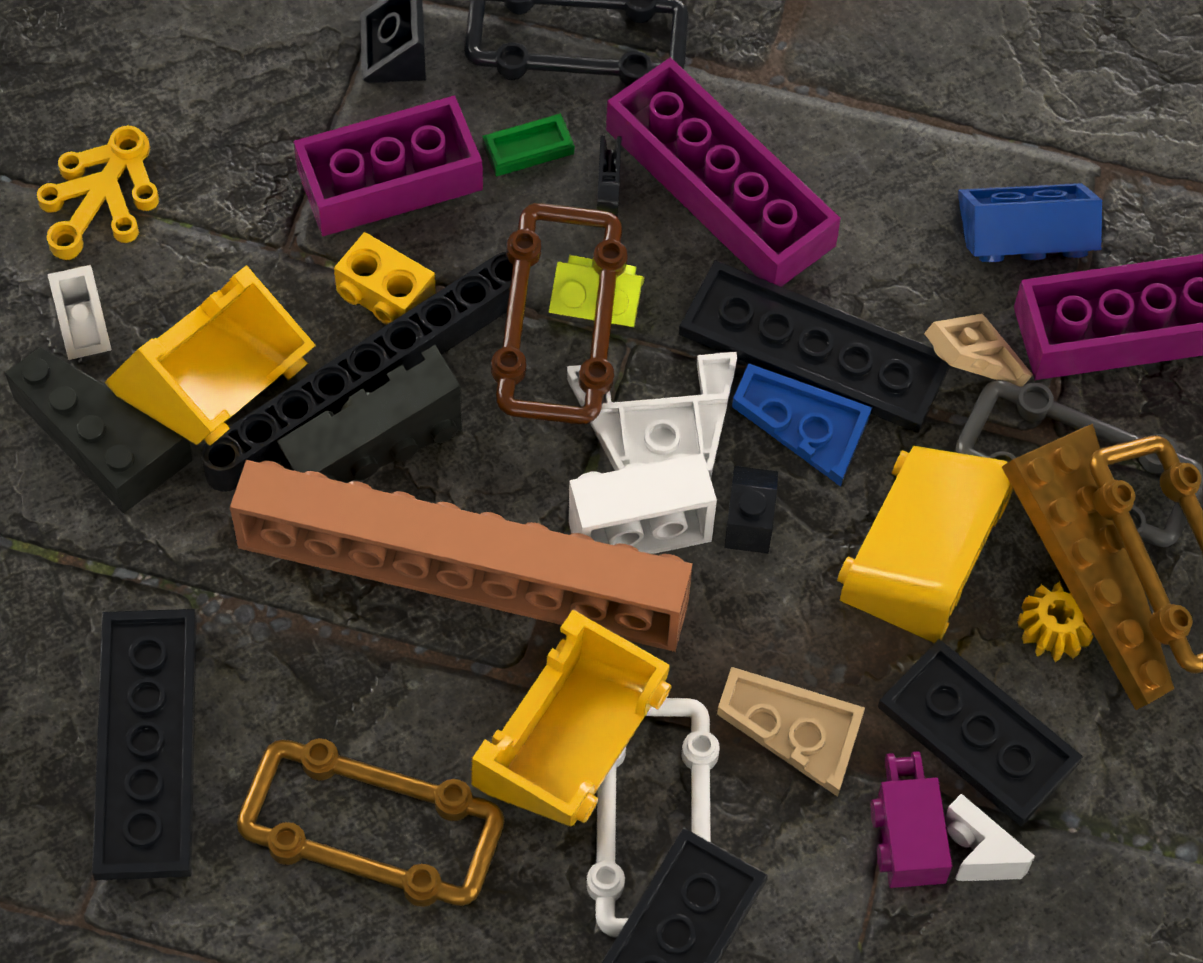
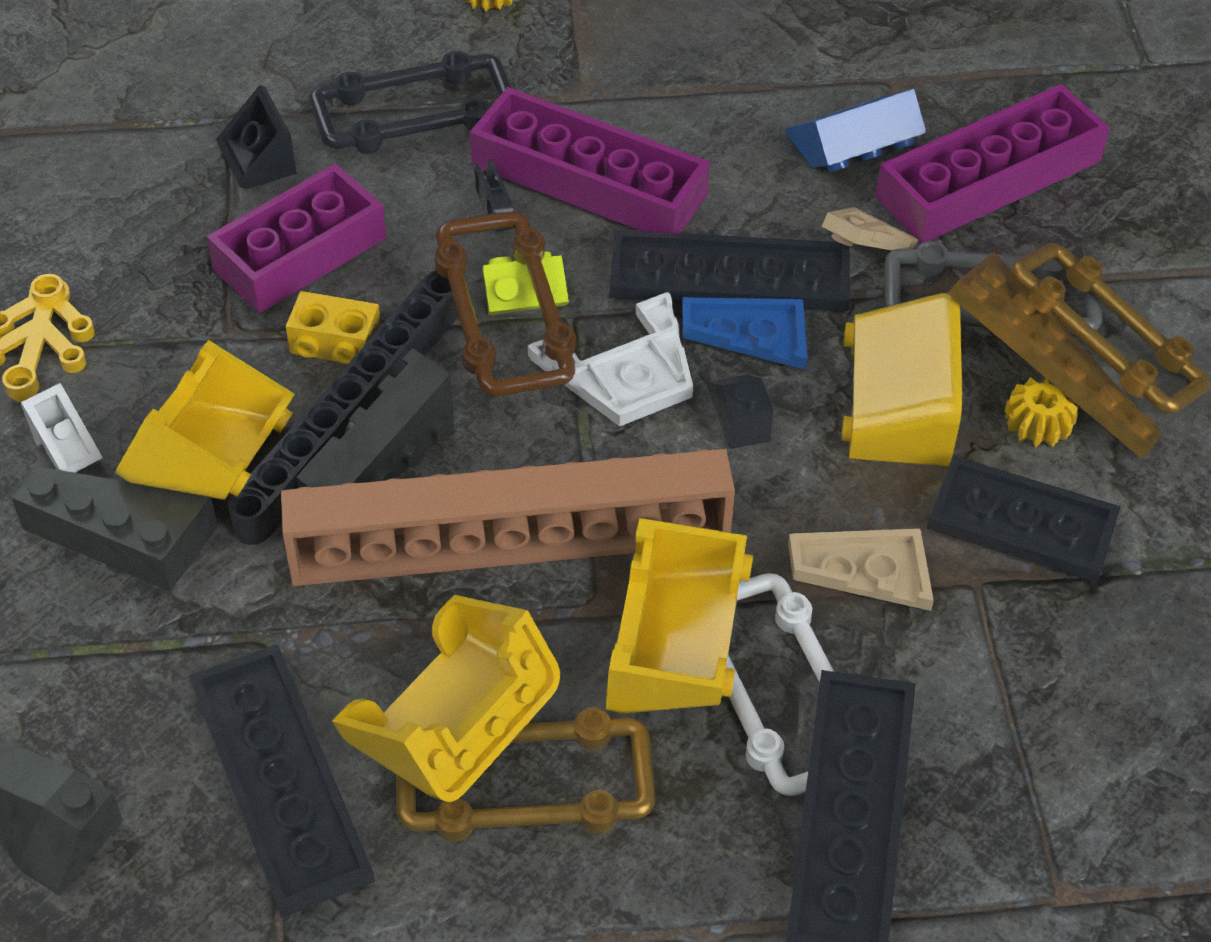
camera: 20 degrees left, 10 degrees down
green tile [482,113,575,177] -> none
white brick [569,453,717,554] -> none
magenta brick [871,751,952,888] -> none
white slope [945,794,1035,881] -> none
none -> yellow windscreen [332,595,560,802]

